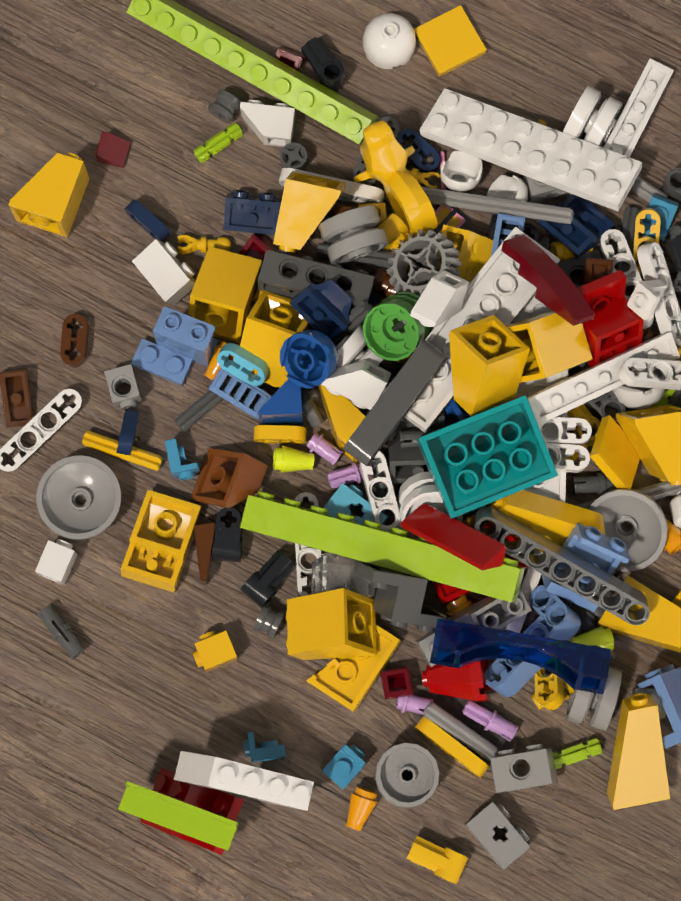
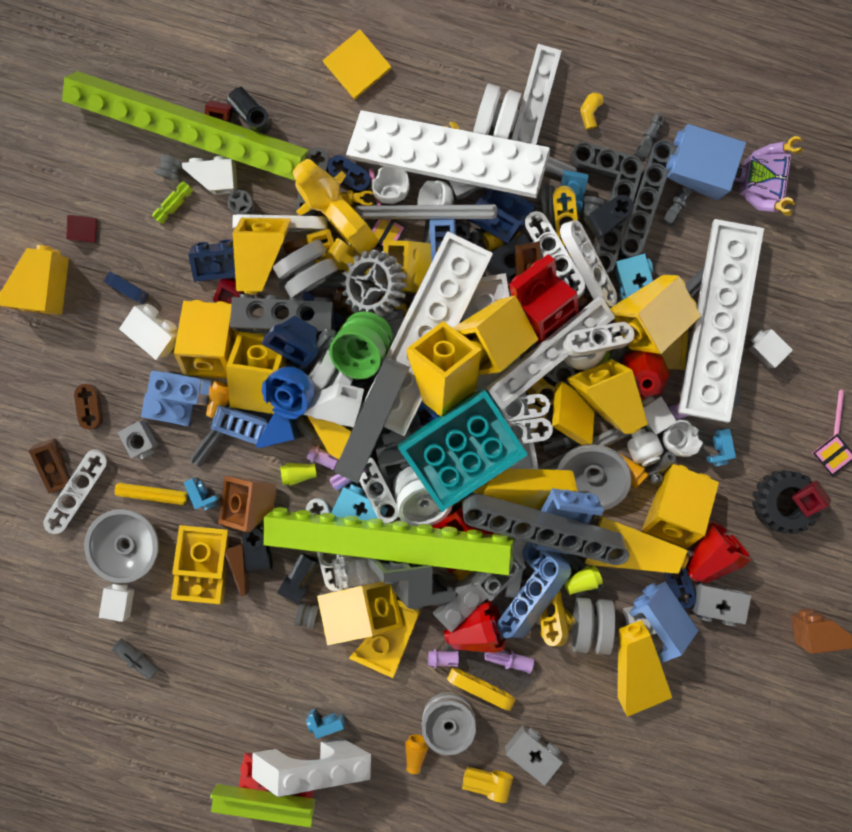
camera: 10 degrees left, 10 degrees up
dark blue beam [117,409,139,456] -> none
yellow piece [177,235,231,255] -> none
yellow brick [192,631,238,672] -> none
medium azure beam [217,343,269,386] -> none
yellow beam [253,425,307,444] -> none
dark azure bracket [322,744,366,790] -> none
white cylinder [362,13,416,69] -> none
dark red slope [380,667,413,700] -> none
red slope [401,504,506,571] -> none
white slope [410,270,469,327] -> none
light grey axle [423,702,498,761] -> none
clear blue arch [430,618,611,694] -> none
light grey brick [490,744,558,793] -> none
dark red slope [501,235,595,326] -> none
lime axle [553,738,602,769] -> none
white bracket [627,279,667,320] -> none

